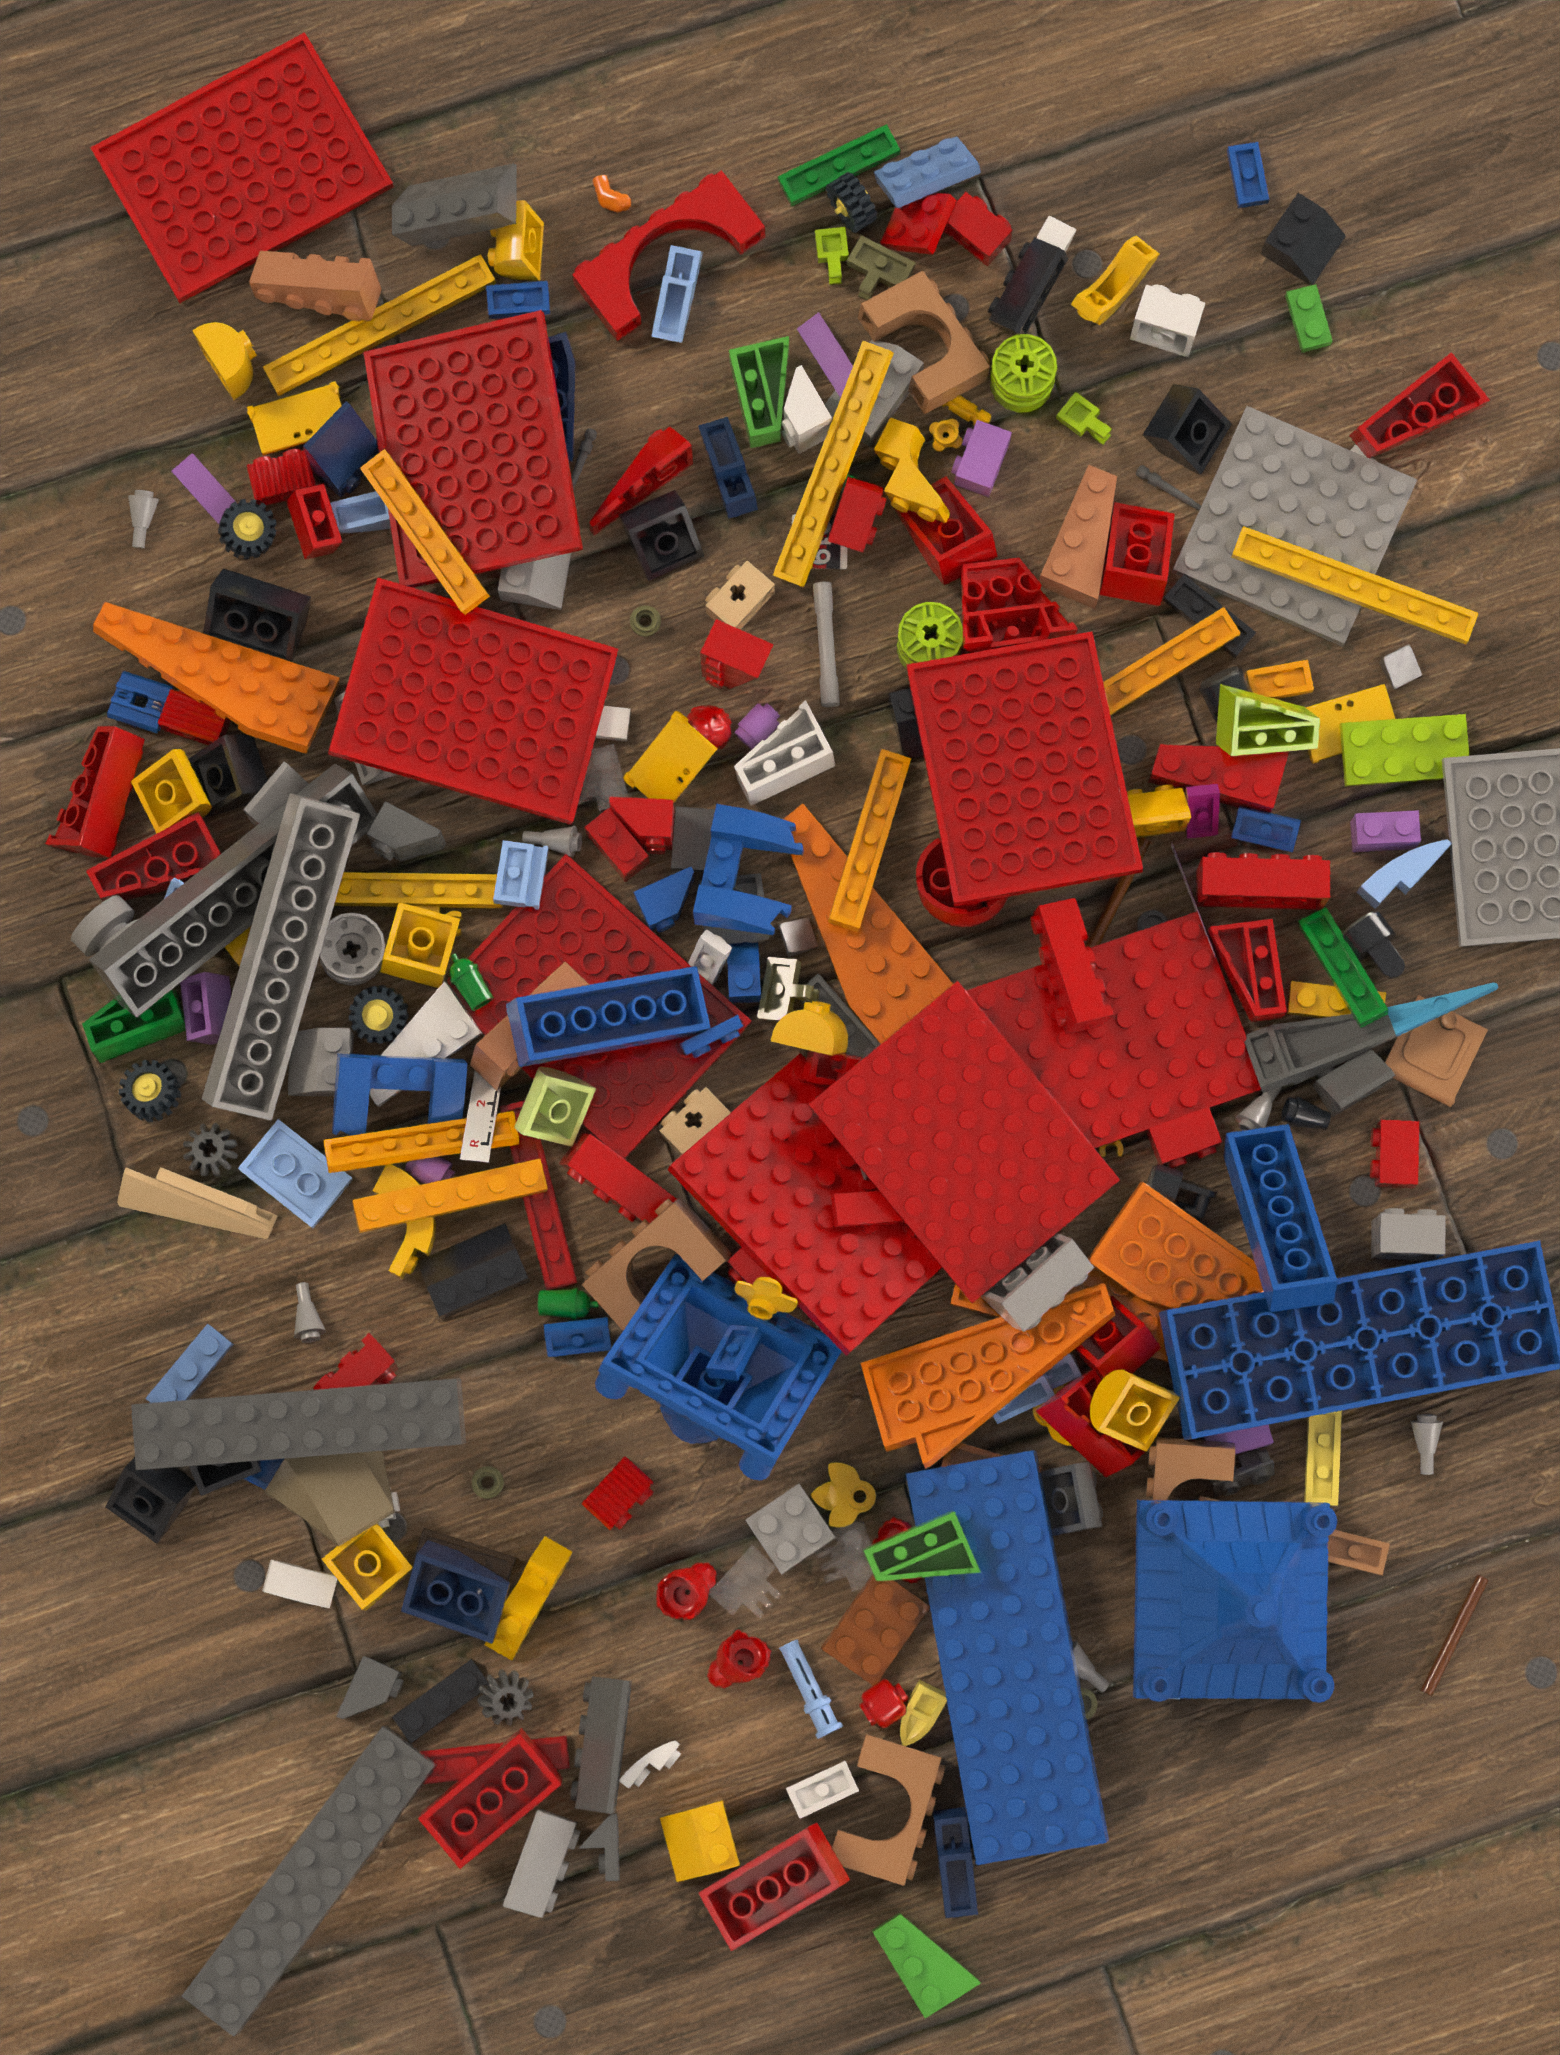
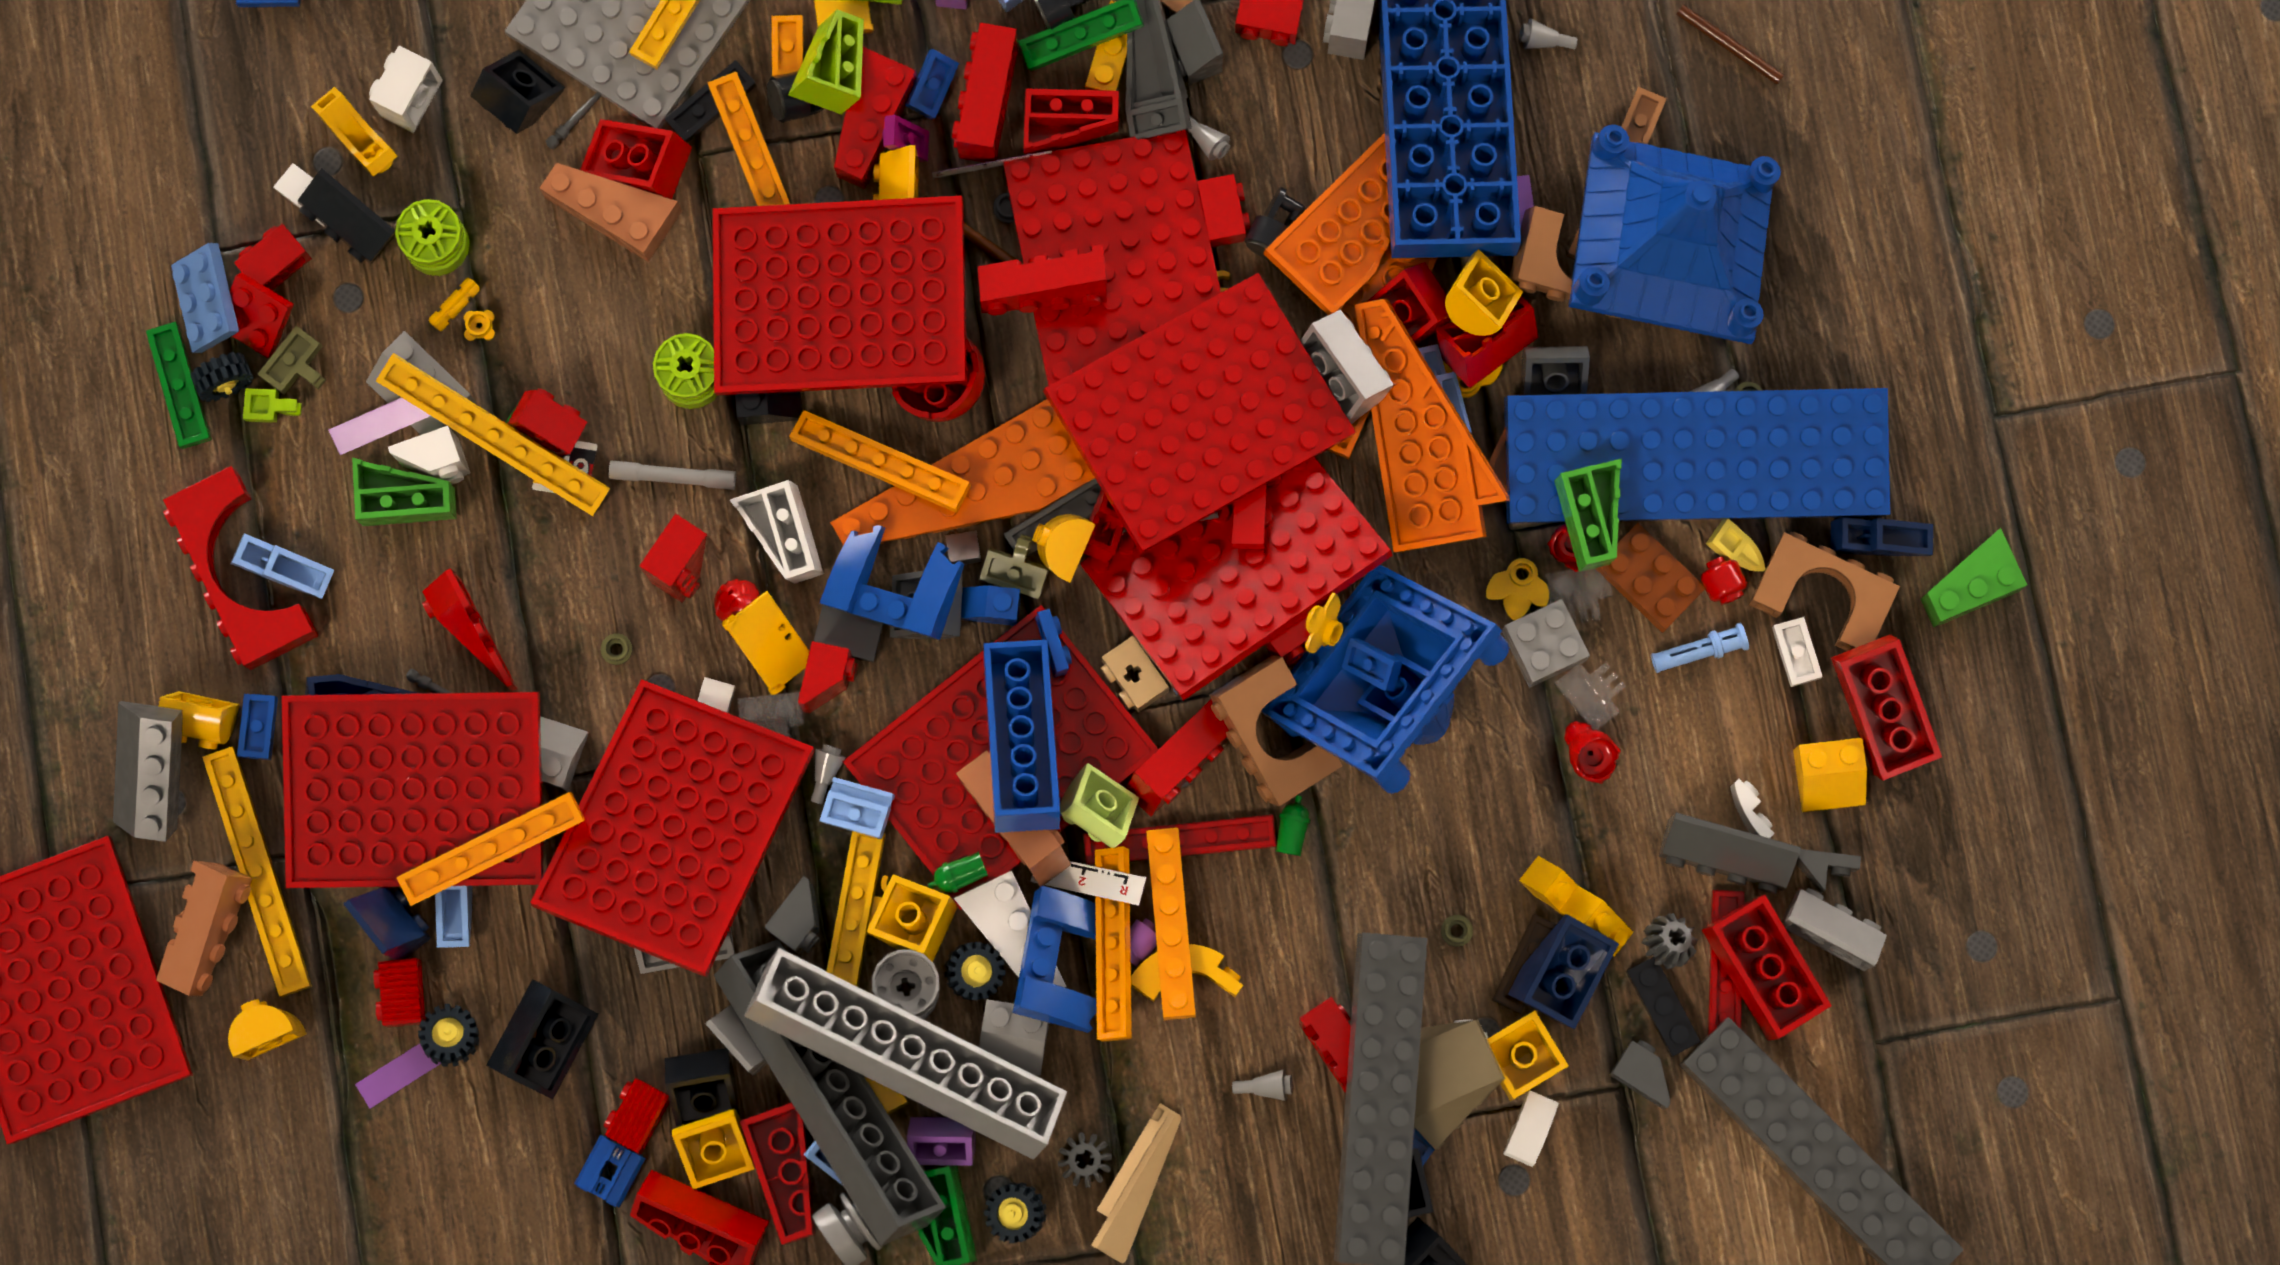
camera: 80 degrees left, 0 degrees up
orange wing [93,602,340,754] -> none
light grey cone [128,490,159,549] -> none
medium blue plate [145,1323,234,1403] -> none
light blue plate [238,1119,353,1228] -> none
yellow door [247,381,341,456] -> none
red brick [286,484,342,560] -> none
black slope [418,1223,530,1320] -> none
blue plate [544,1317,611,1357] -> none
red brick [581,1456,654,1531] -> none
red brick [585,808,650,883] -> none
orange arm [593,175,631,213] -> none
black slope [619,490,704,581] -> none
blue slope [634,867,695,932] -> none
white plate [688,929,732,985] -> none
dark blue slope [698,417,758,519] -> none
tan brick [705,561,775,630] -> none
red piece [707,1629,772,1688] -> none
medium lavender brick [734,703,780,750] -> none
medium nougat arch [858,271,990,414] -> none
yellow arch [874,417,950,523] -> none
red slope [894,476,998,586] -> none
medium lavender brick [951,420,1012,497] -> none
red wedge [961,557,1078,653] -> none
lime plate [1056,392,1112,445] -> none
dark grey hinge [1208,1448,1275,1497] -> none
blue brick [1223,1124,1337,1312] -> none
black cone [1281,1096,1331,1130] -> none
light yellow plate [1304,1411,1342,1506] -> none

